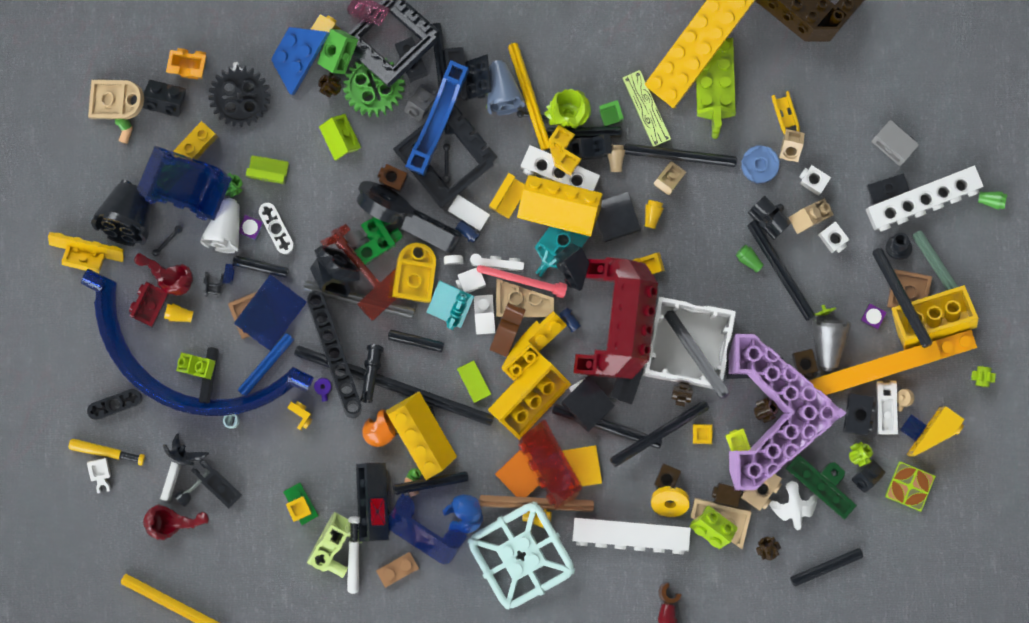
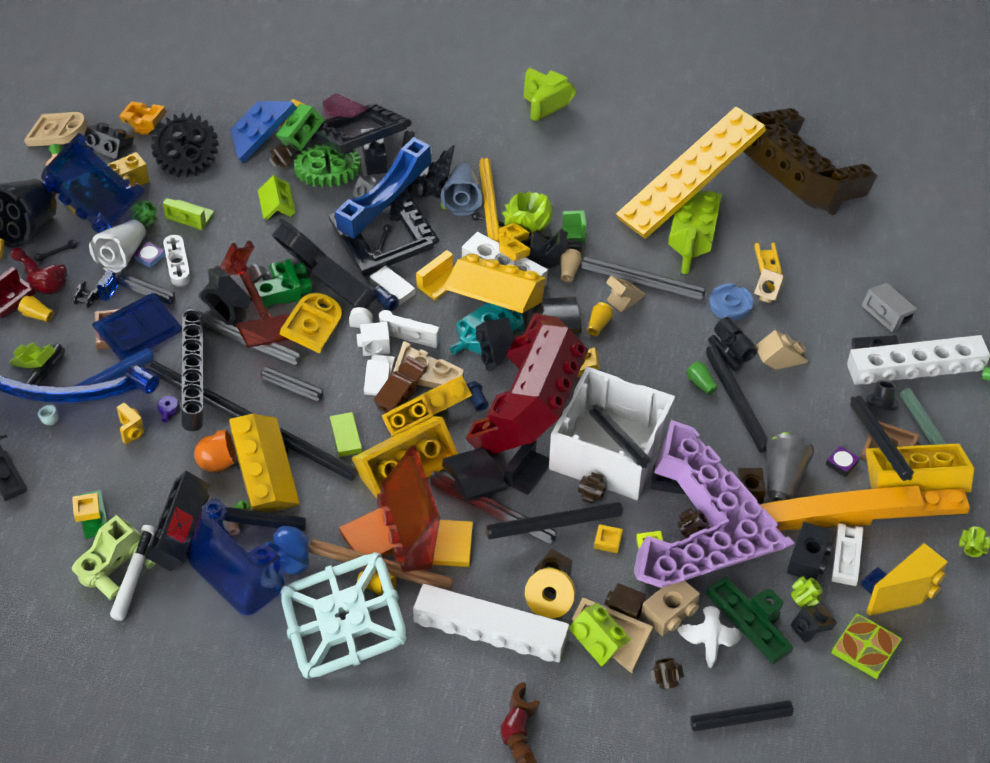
camera: 10 degrees right, 35 degrees down
black pin [360,344,384,403] -> none
medium nougat plate [376,552,419,588] -> none
reddish brown brick [377,164,408,192] -> none
hinge [427,280,474,330] -> none
coral piece [477,265,567,298] -> none
yellowish green tile [622,70,671,147] -> none
white brick [799,165,831,196] -> none
white brick [818,222,849,253] -> none
tan piece [897,389,914,412] -> none

